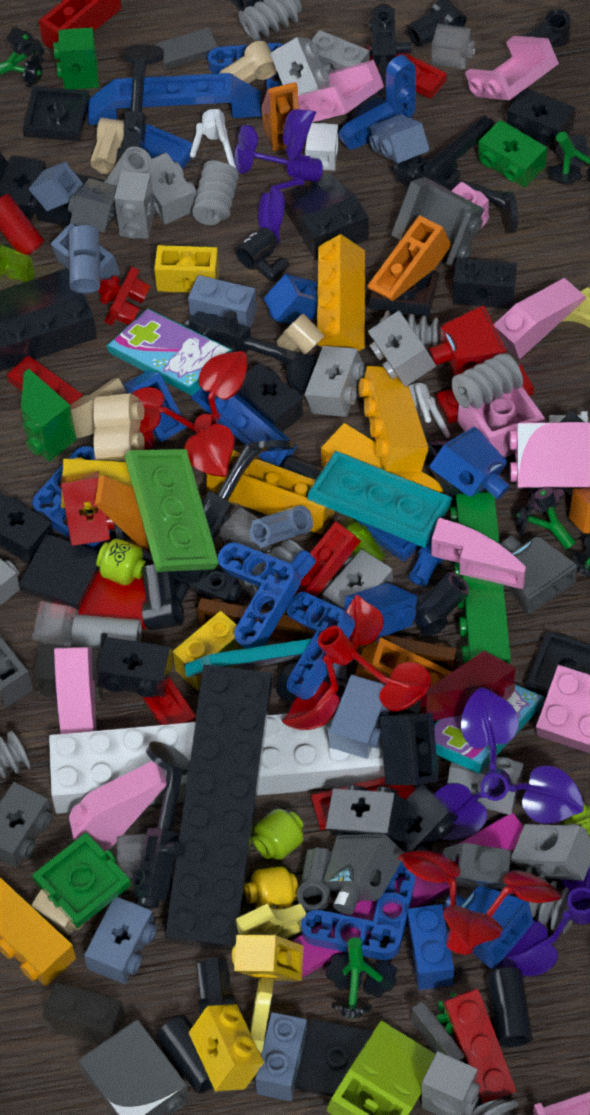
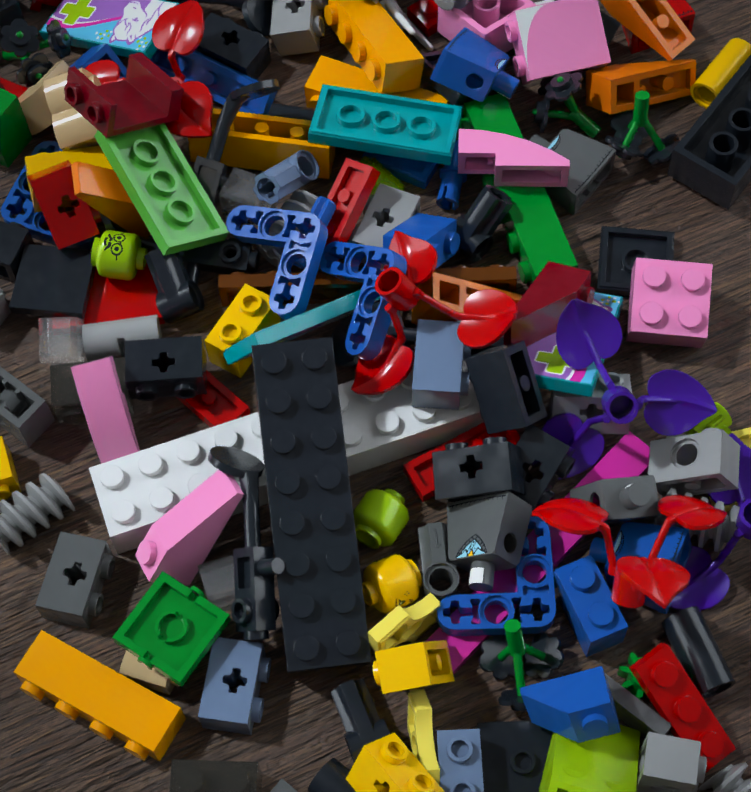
camera: 15 degrees left, 5 degrees up
none -> black plant [0,18,71,89]
none -> dark red panel [64,52,184,138]
none -> blue slope [520,666,621,743]

